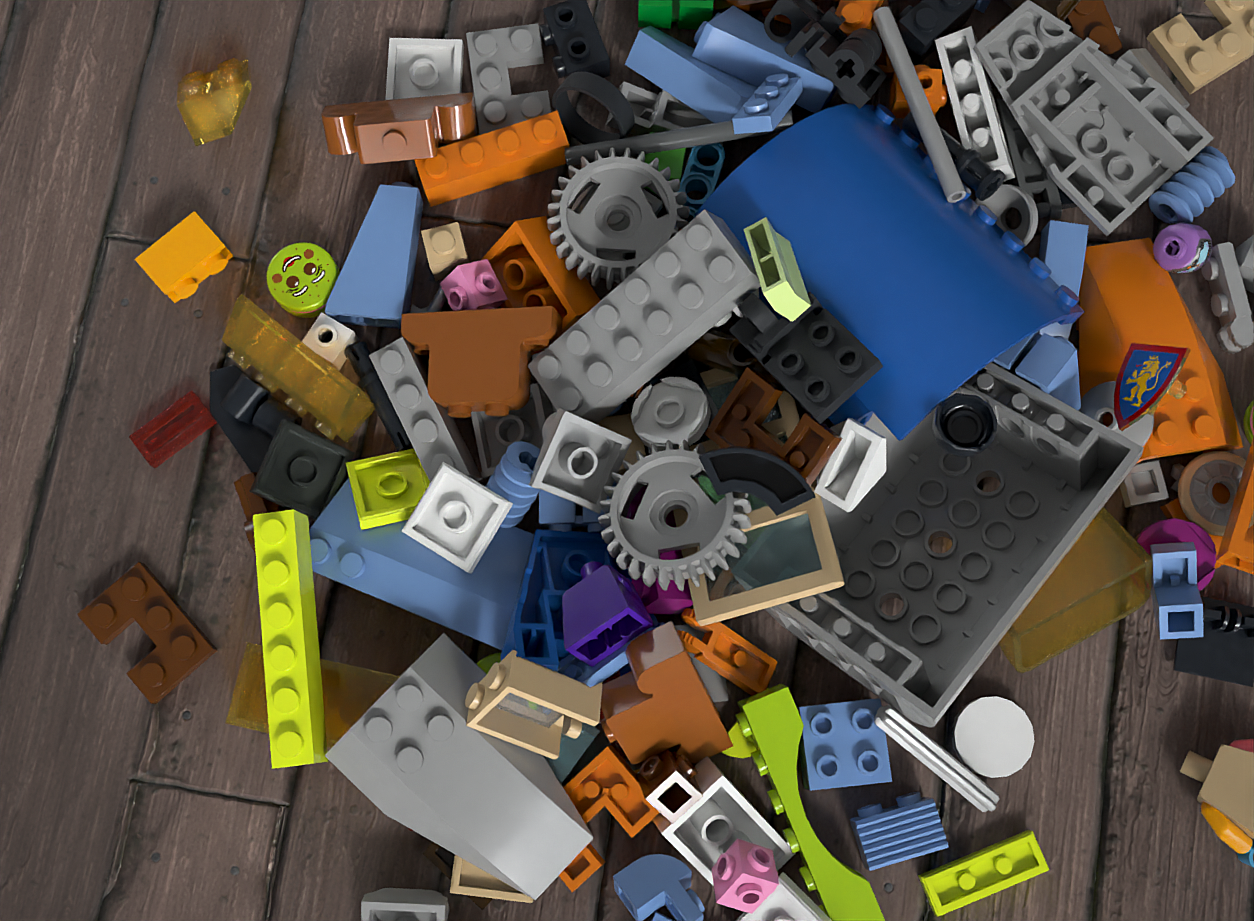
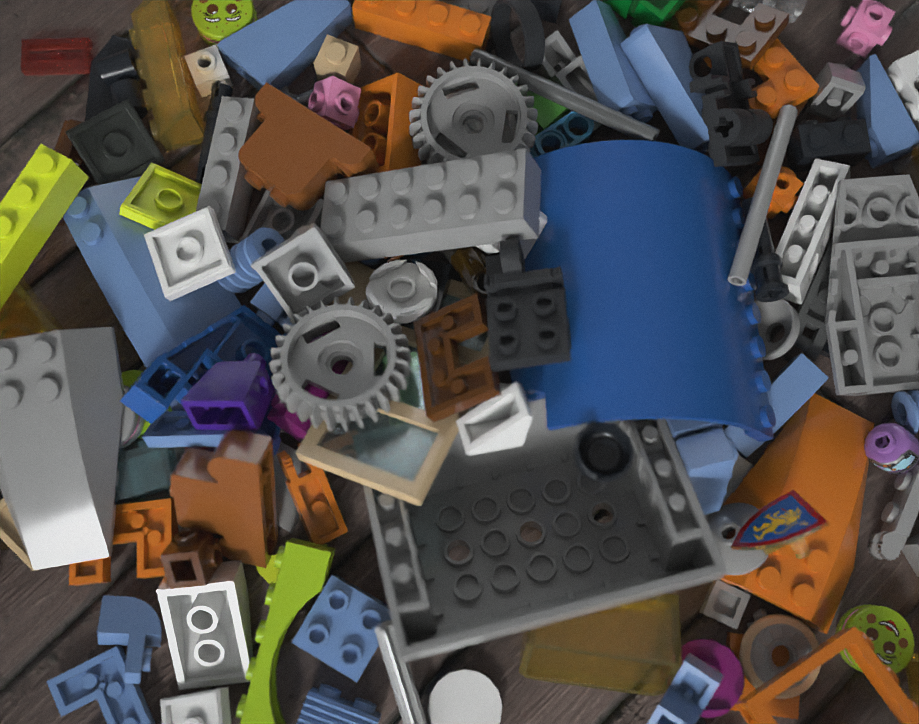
camera: 30 degrees right, 0 degrees up
tan window [465,650,602,760] -> none
black brick [699,446,816,516] -> none
bright pink brick [711,839,779,914] -> none
medium blue plate [732,73,803,134] -> none
yellowish green piece [744,217,811,322] -> none

